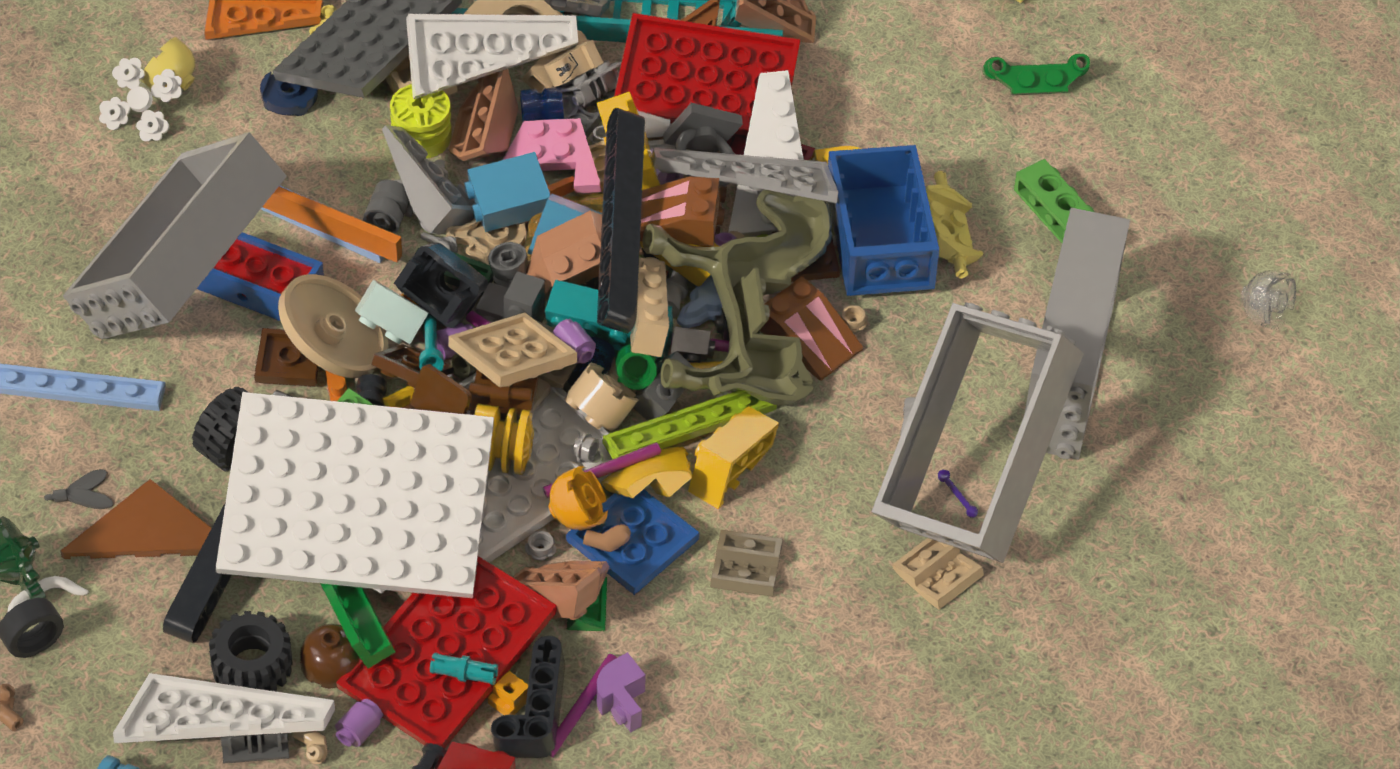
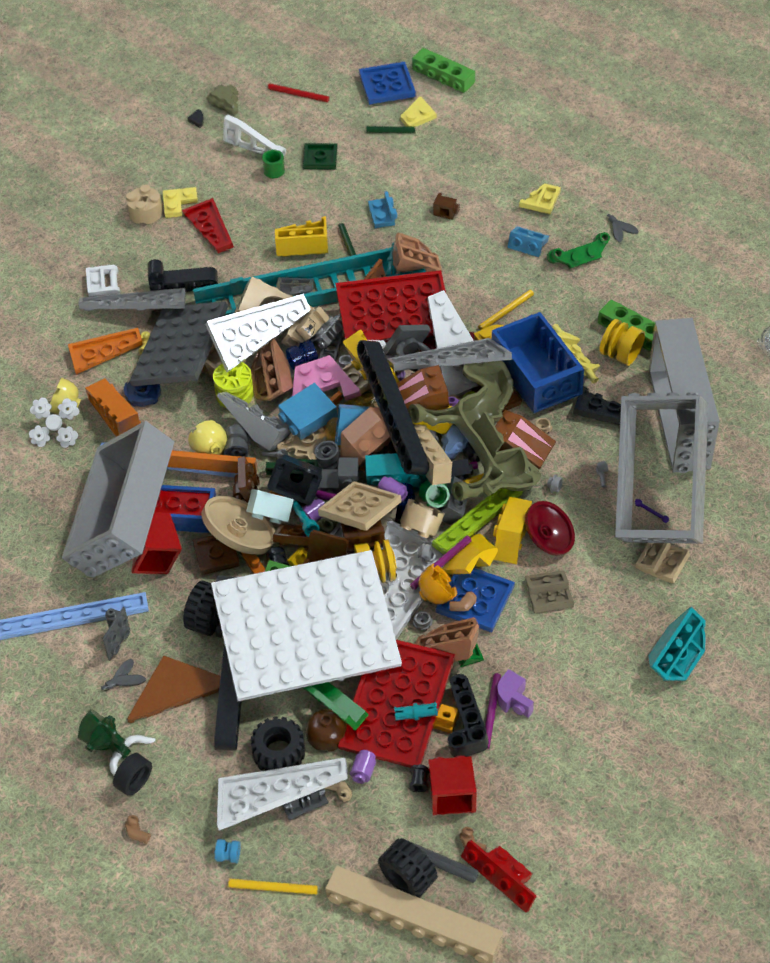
camera: 15 degrees left, 0 degrees up
none -> orange wedge [85,378,141,437]
none -> dark grey hinge [103,607,131,660]
none -> red slope [131,512,182,574]
none -> light yellow cylinder [188,420,227,455]
none -> reddish brown plate [232,456,260,503]
none -> yellow bar [478,289,534,330]
none -> dark azure bracket [507,226,549,257]
none -> dark red dish [525,501,575,556]
none -> light grey plate [547,475,563,493]
none -> black wing [573,386,621,425]
none -> yellow wheel [599,319,645,366]
none -> dark grey piece [607,214,639,242]
none -> teal wedge [648,607,706,681]

